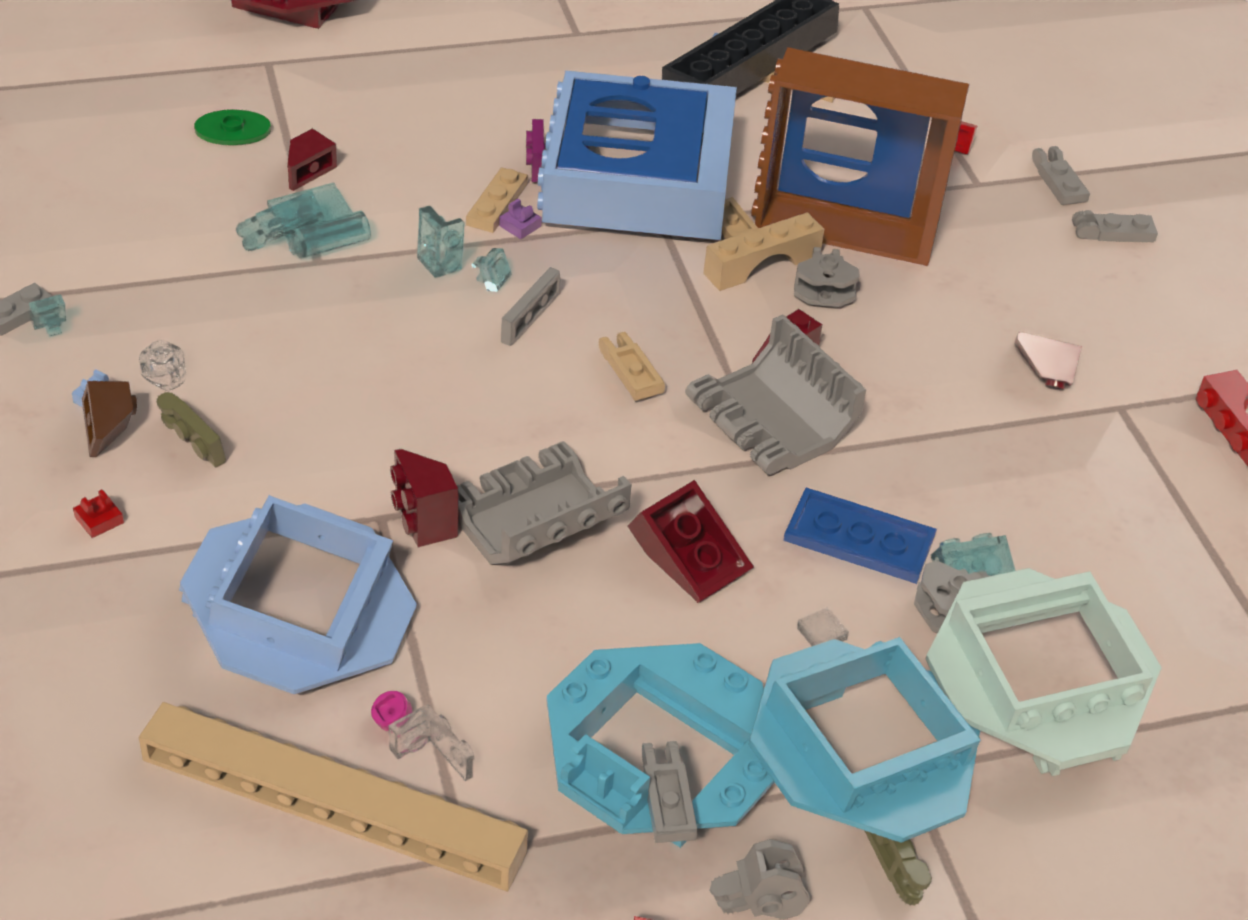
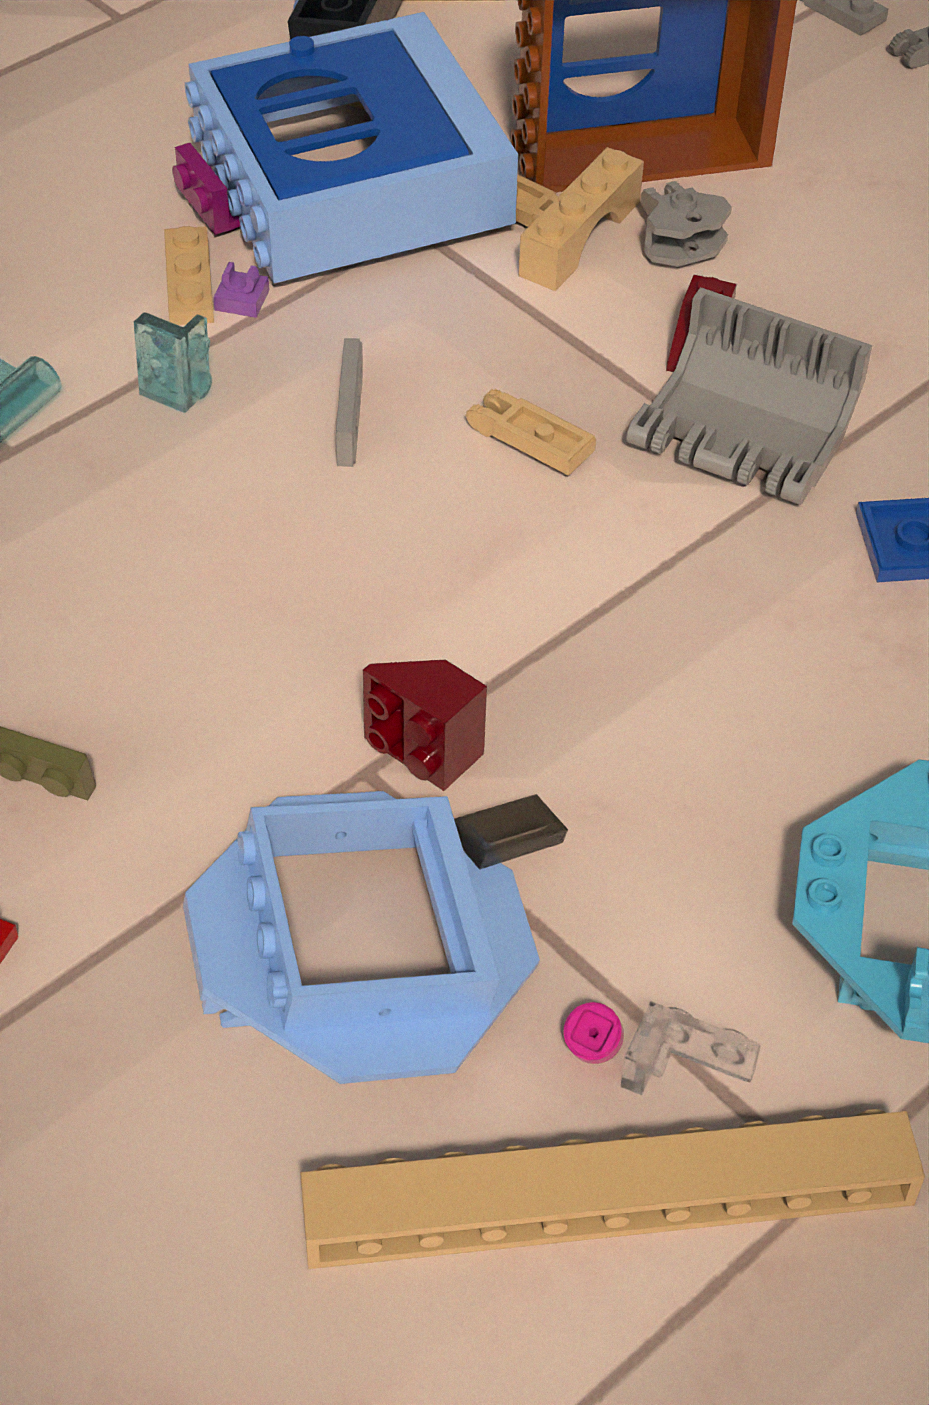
camera: 25 degrees left, 5 degrees up
light grey hinge [457,441,632,565] -> none
clear light blue tile [471,248,512,291] -> none
dark red slope [628,480,754,603] -> none
none -> clear smoke tile [454,794,568,870]

